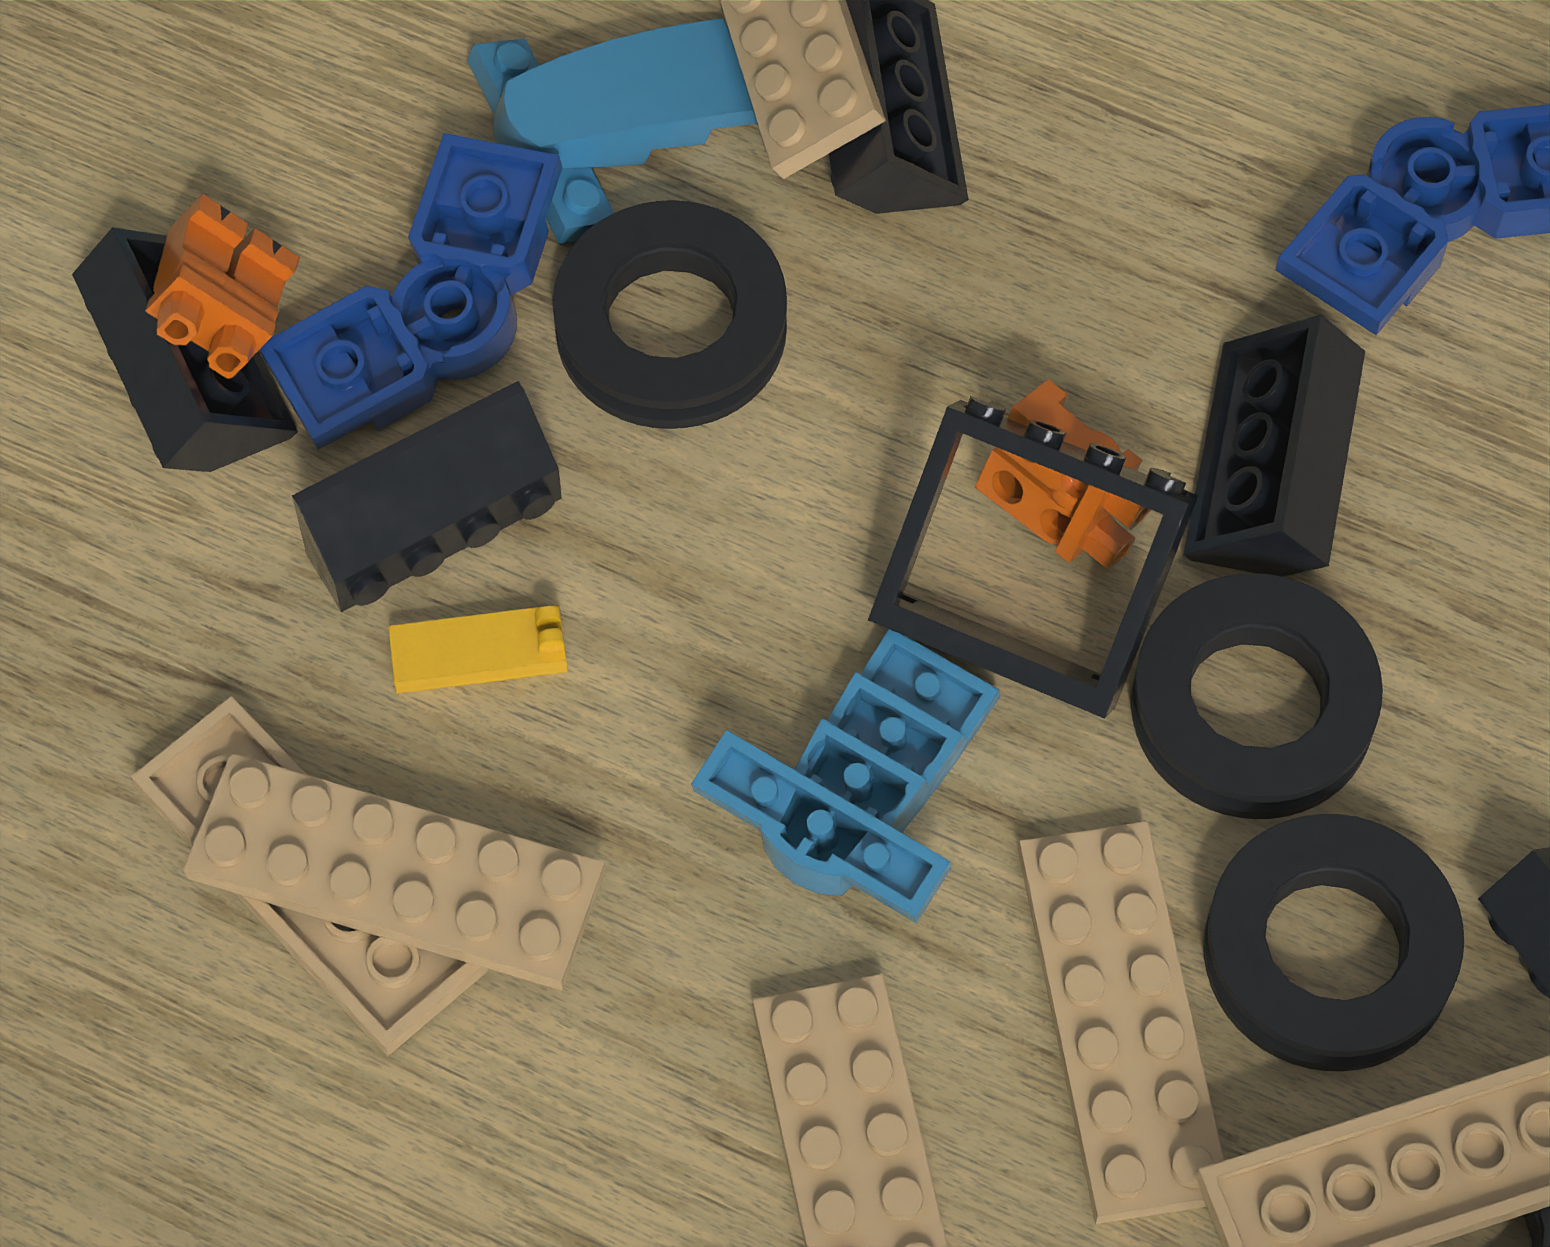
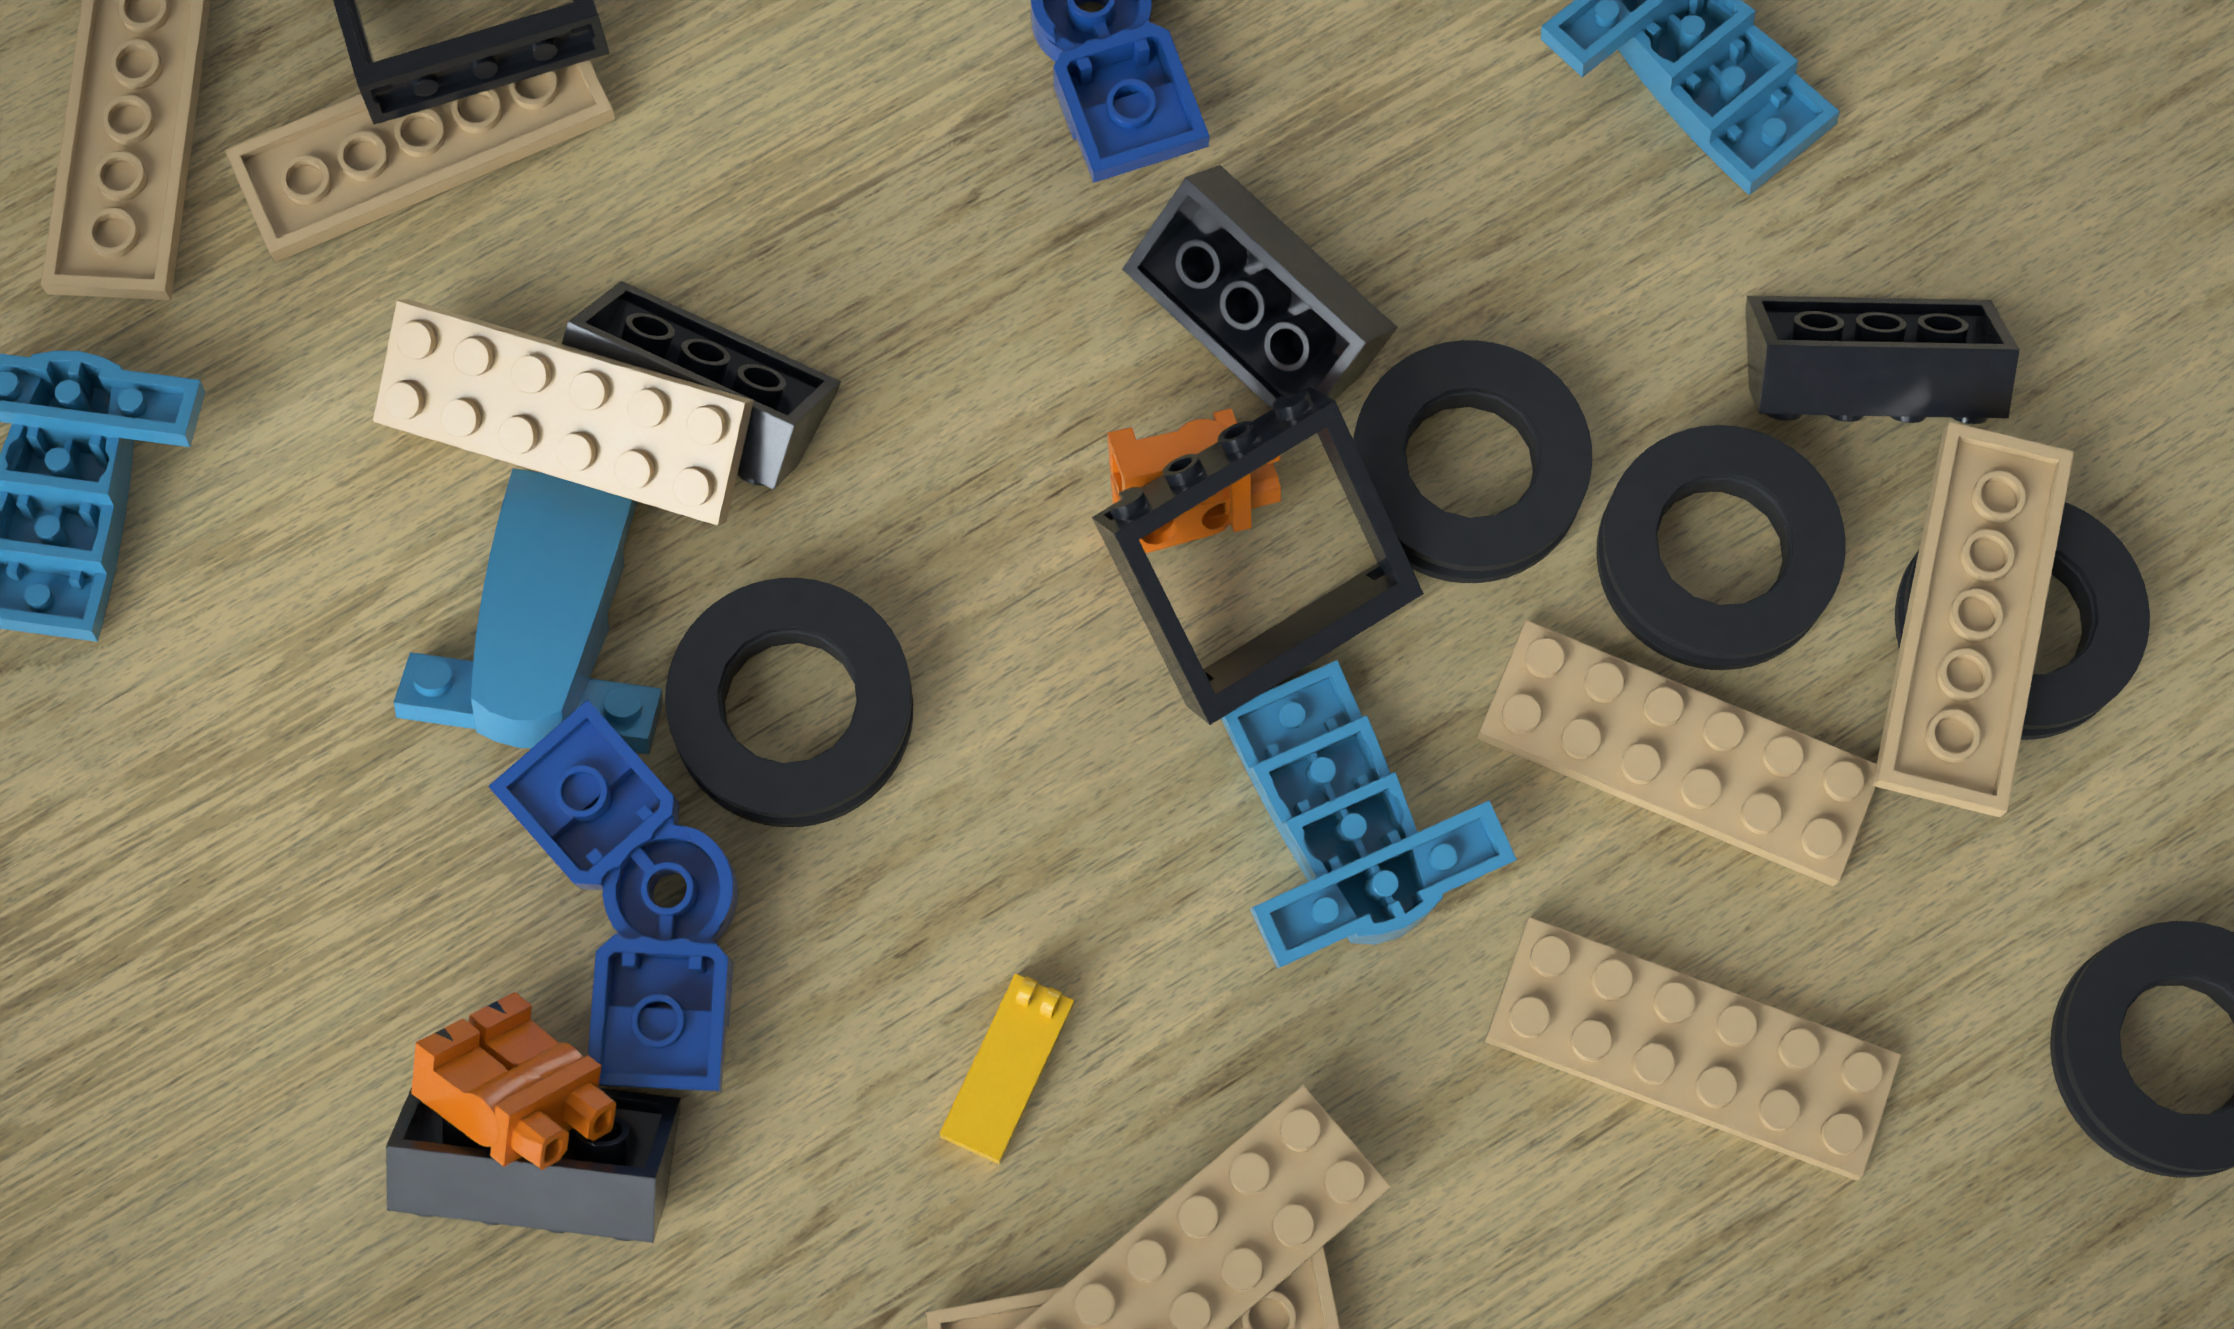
camera: 60 degrees left, 10 degrees up
black slope [292,381,562,612] -> none

